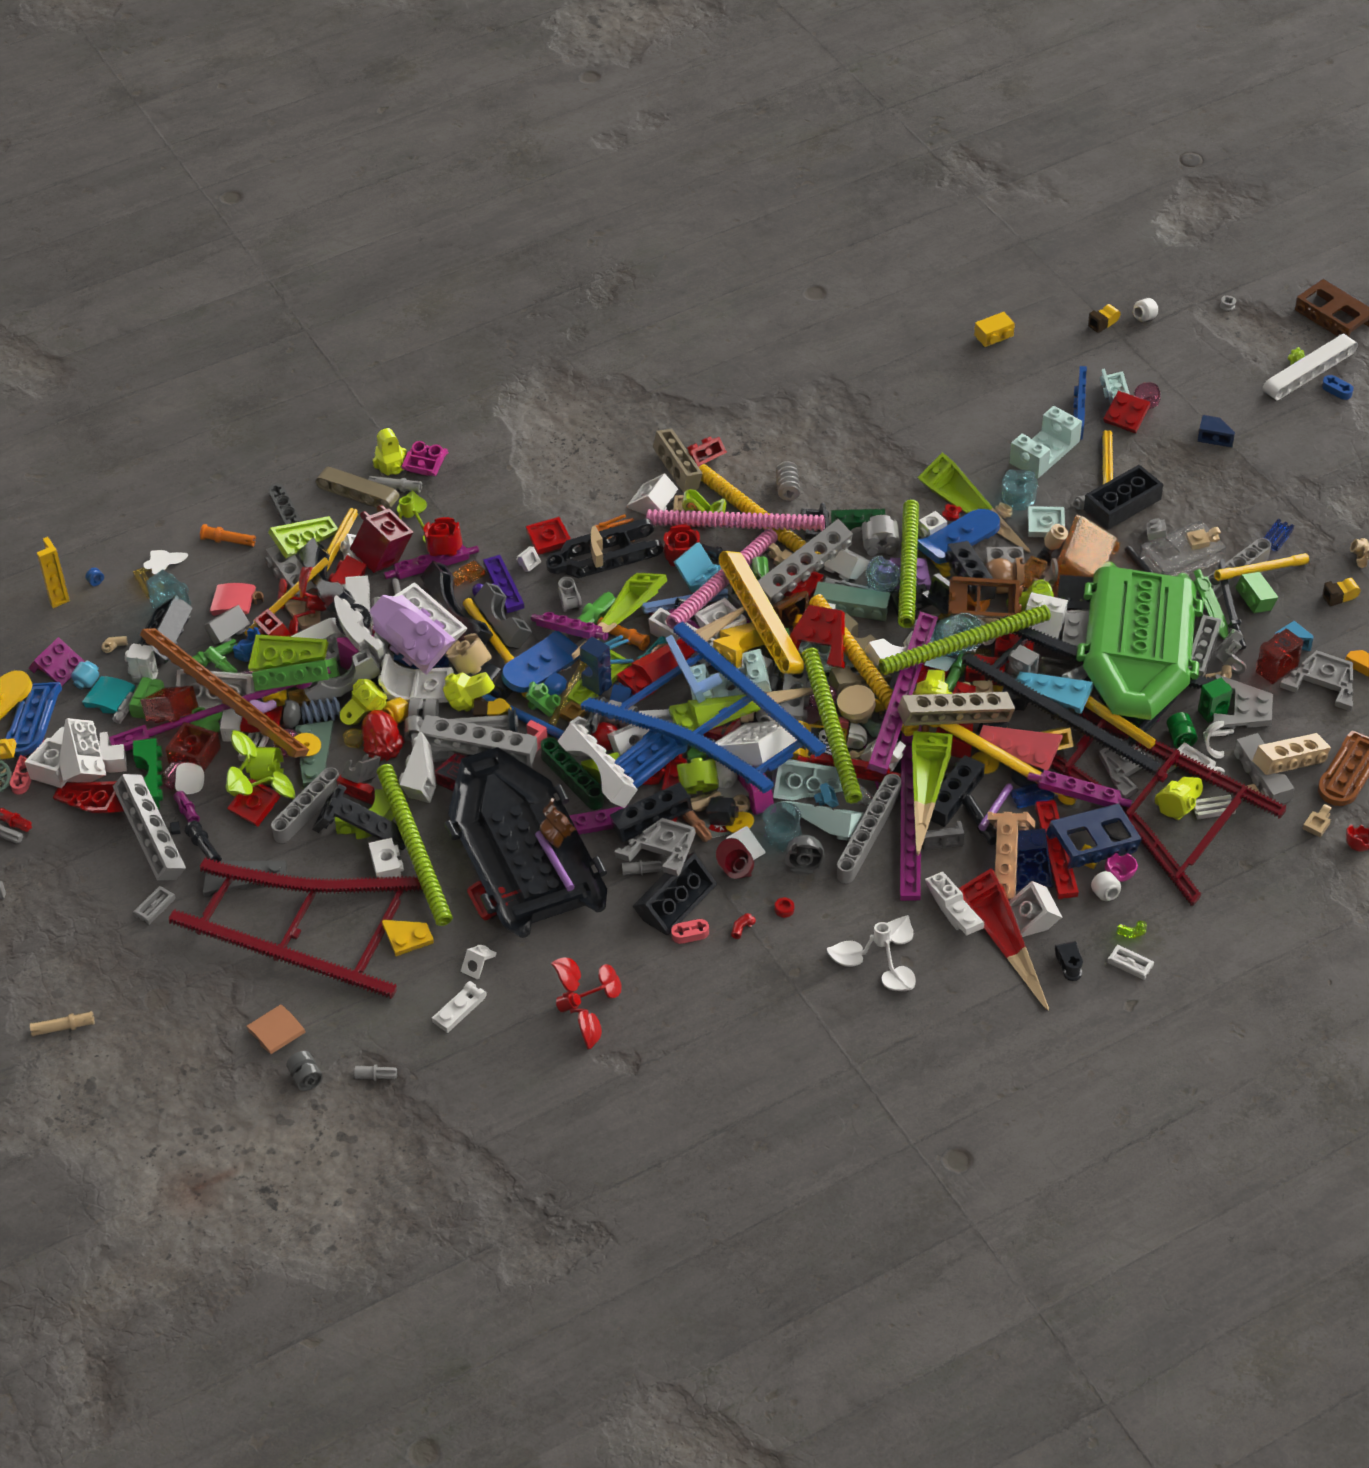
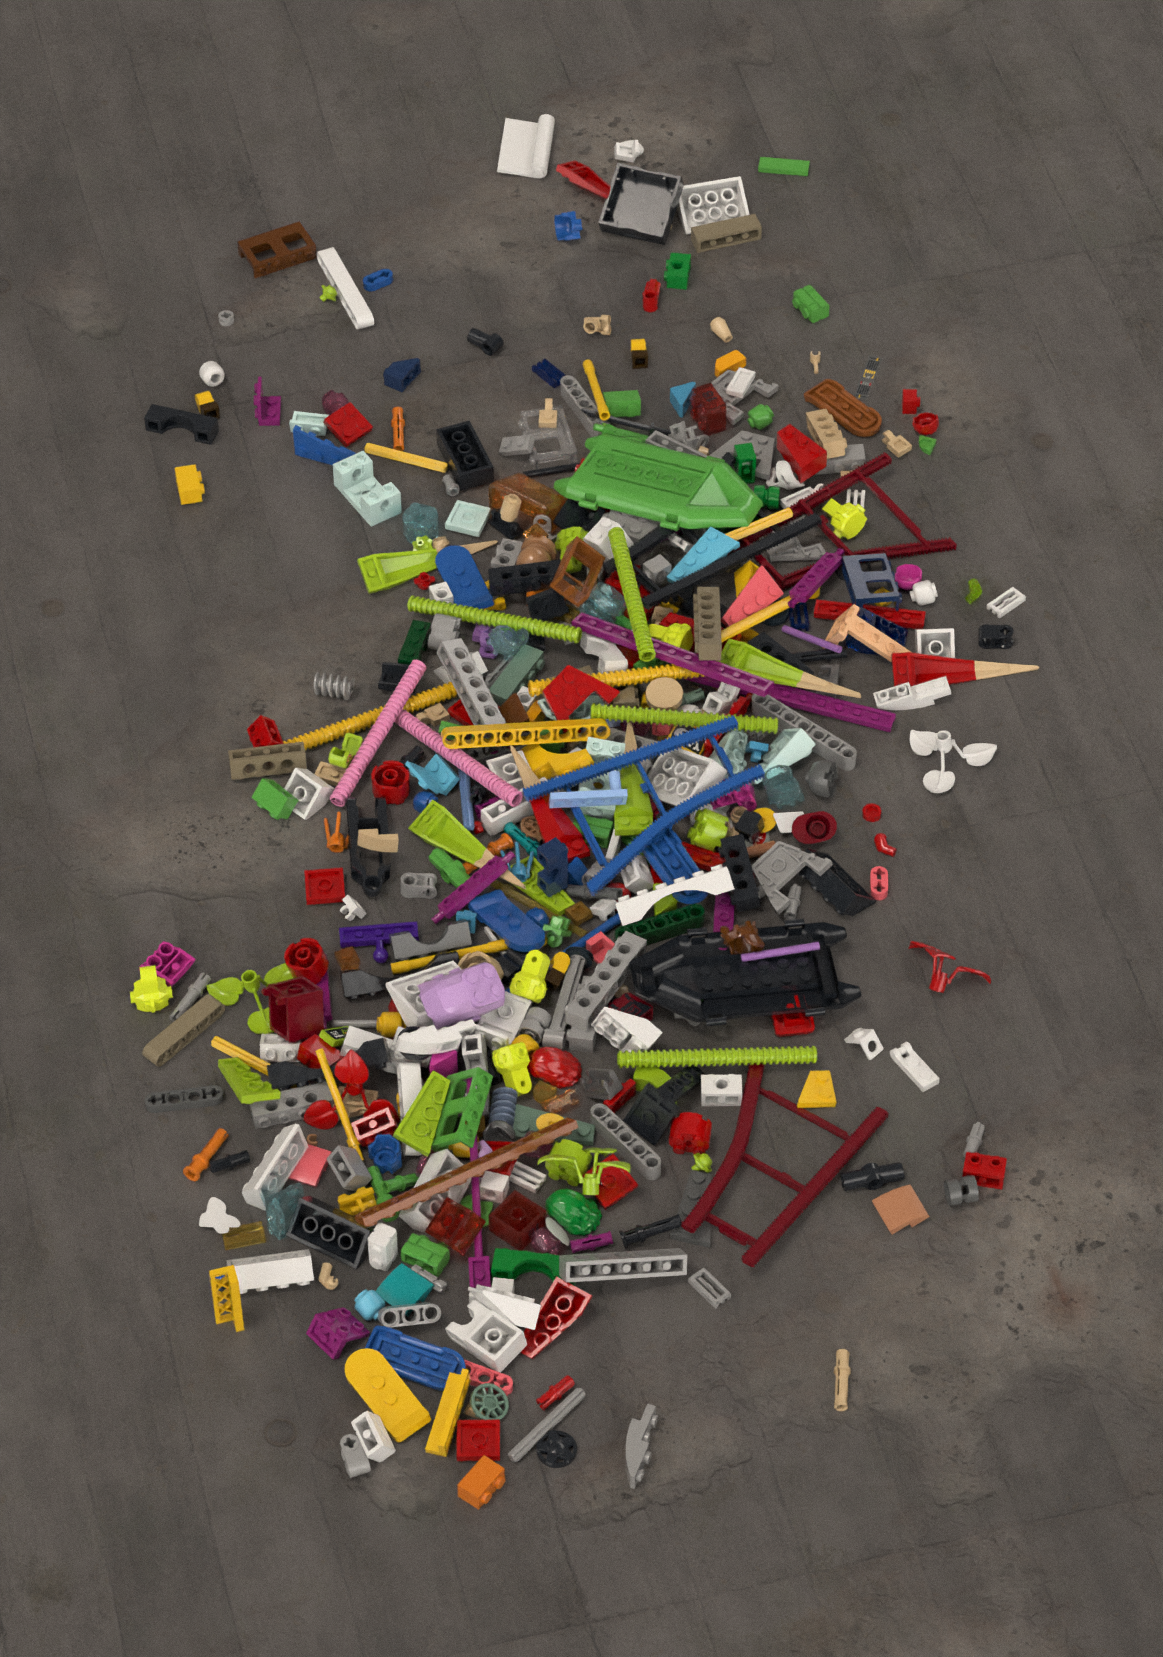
camera: 75 degrees left, 0 degrees up
none -> black arch [144,404,219,445]
none -> black axle [209,1150,250,1173]
none -> white slope [226,1249,314,1294]
none -> white slope [242,1124,309,1211]
none -> bright green brick [251,778,299,820]
none -> magenta bracket [254,377,281,426]
none -> tile [319,1026,349,1047]
none -> yellow hips [337,1187,376,1216]
none -> light grey beam [377,1302,441,1327]
none -> orange pin [391,407,405,451]
none -> lime plant [412,535,433,551]
none -> blue piece [413,791,438,813]
none -> dark azure tile [456,910,477,934]
none -> black piece [467,328,504,356]
none -> clear orange plate [540,1089,579,1113]
none -> green piece [545,1189,602,1236]
none -> bright green brick [573,814,614,849]
none -> red brick [669,1112,712,1155]
none -> lime plant [691,1153,713,1173]
none -> white tile [726,367,756,398]
none -> bright green head [747,404,774,430]
none -> red wedge [777,424,827,484]
none -> black piece [840,1162,905,1191]
none -> bright green tile [919,435,937,455]
none -> red brick [962,1152,1007,1190]

